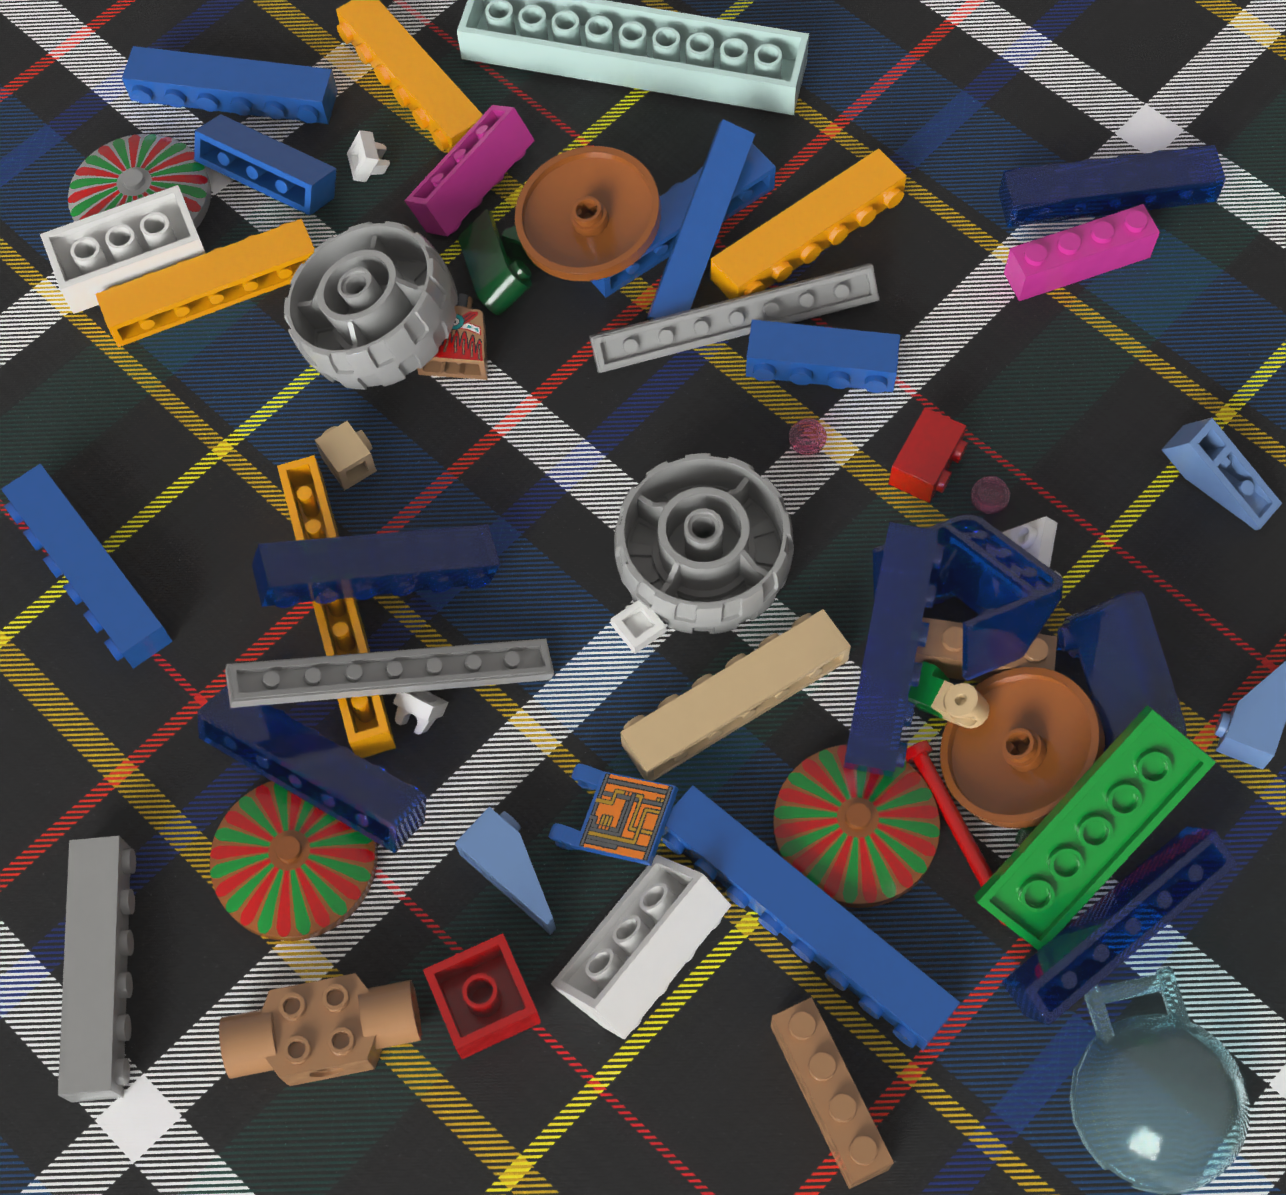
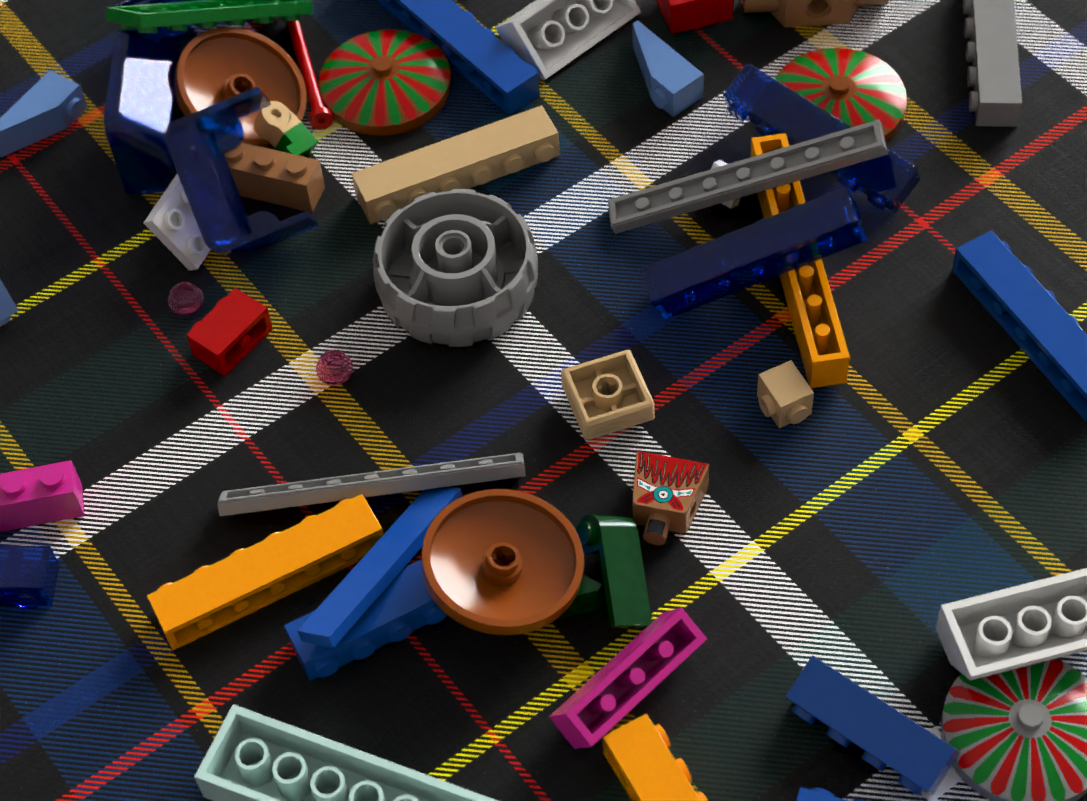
camera: 170 degrees left, 10 degrees down
light orange brick [95,218,315,347] -> none
light grey wheel [284,221,458,390] -> none
white tile [347,130,390,182] -> none
flag [549,764,678,866] -> none
white tile [611,600,666,654] -> none
blue brick [746,319,900,393] -> none
clear blue brick [843,522,944,777] -> none
none -> tan brick [561,350,655,440]

